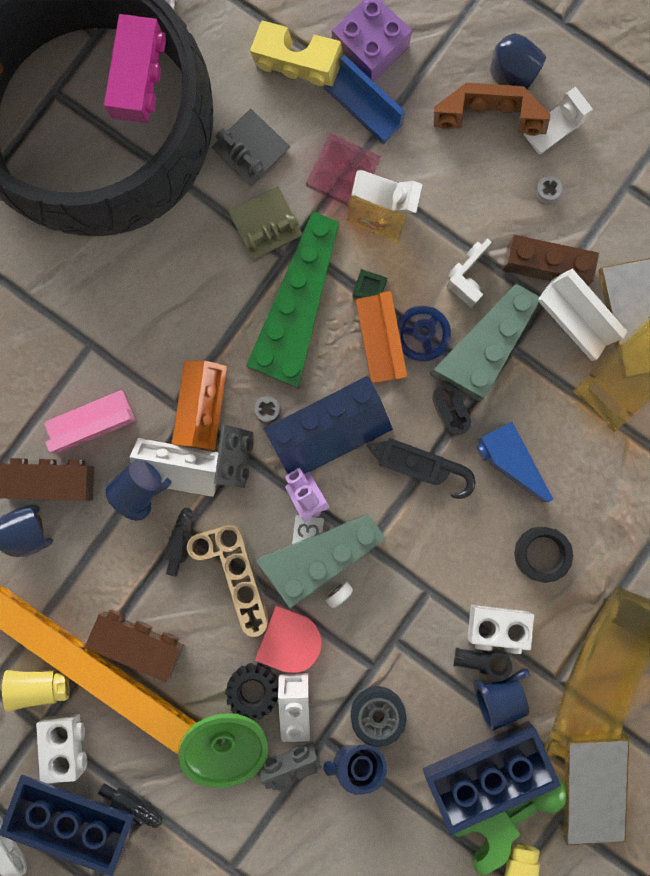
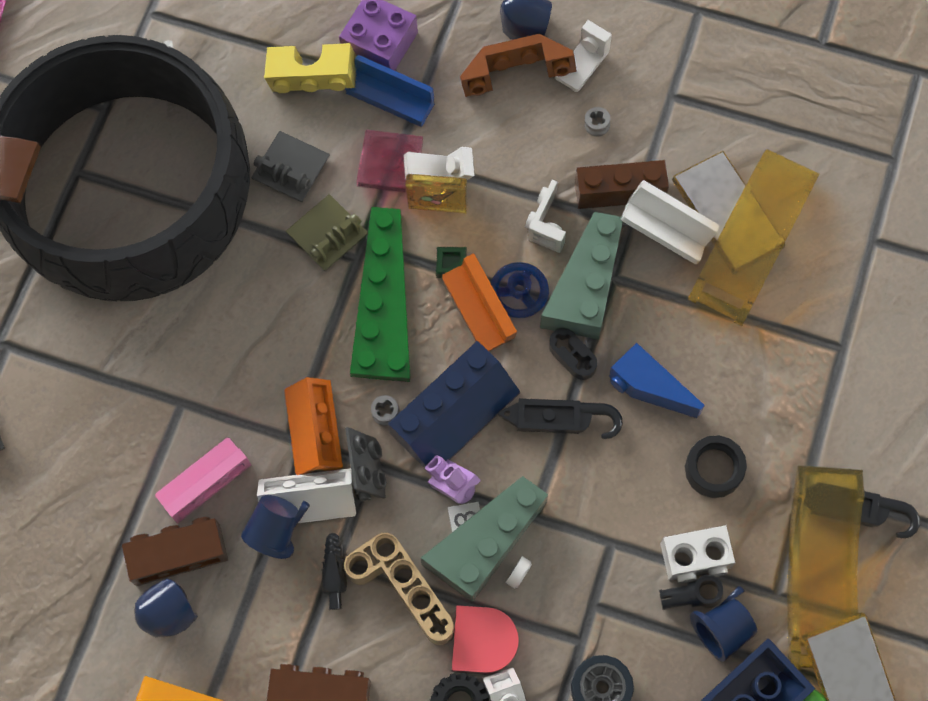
camera: 20 degrees left, 15 degrees down
dark pink brick [104,14,166,124] -> none

